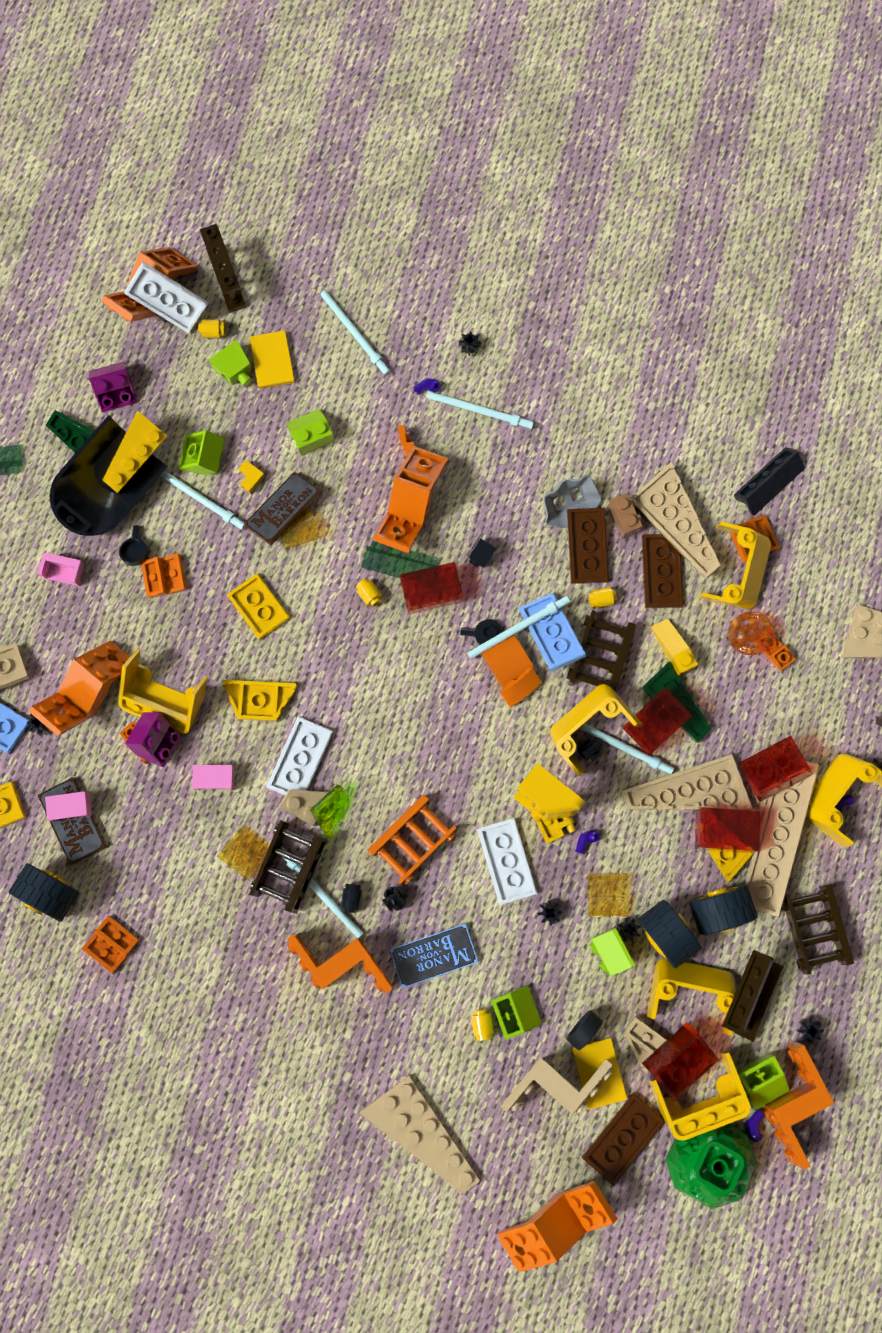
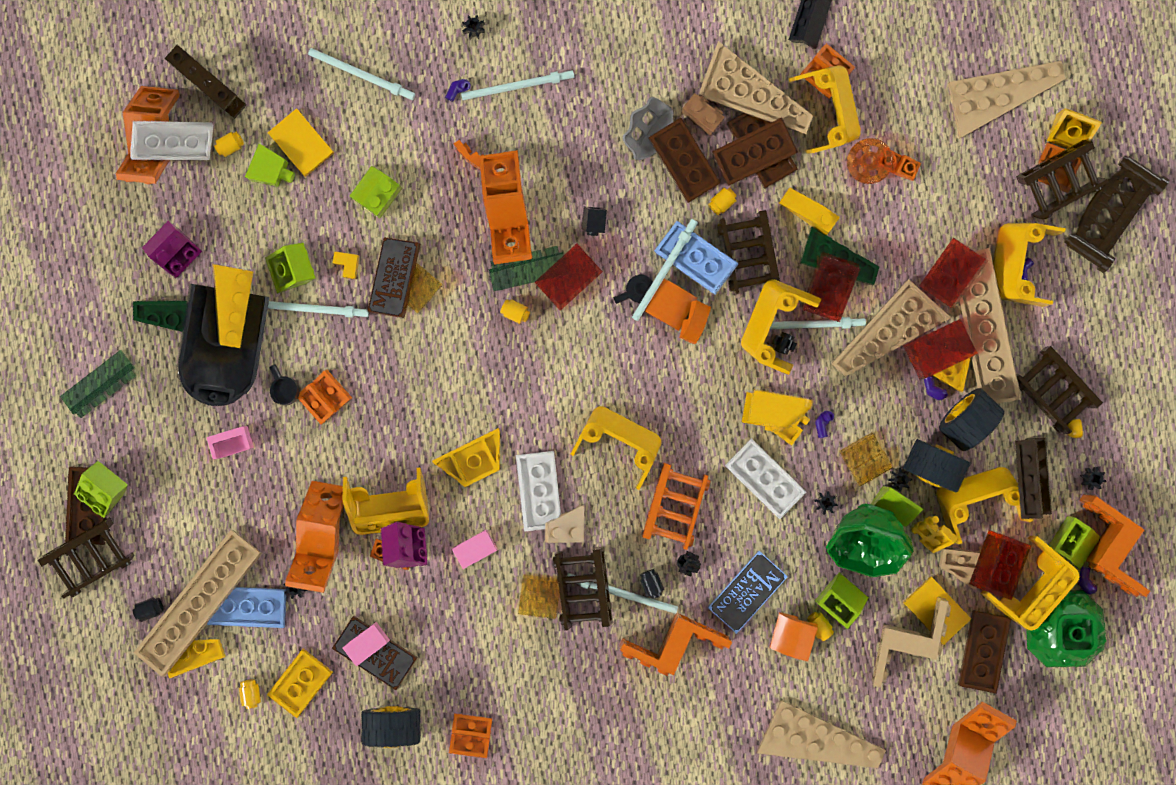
camera: 30 degrees left, 10 degrees up
yellow tile [227,573,291,640] -> none
clear neon green wing [310,784,350,839] -> none
black tyre [566,1010,603,1050] -> none
none -> yellow windscreen [570,406,662,490]
none -> reddish brown tile [712,117,798,186]
none -> orange slope [770,612,818,662]
none -> green rock [825,504,914,577]
none -> yellow plate [911,516,958,553]
none -> dark purple arm [923,376,948,400]
none -> yellow piece [1067,419,1083,438]

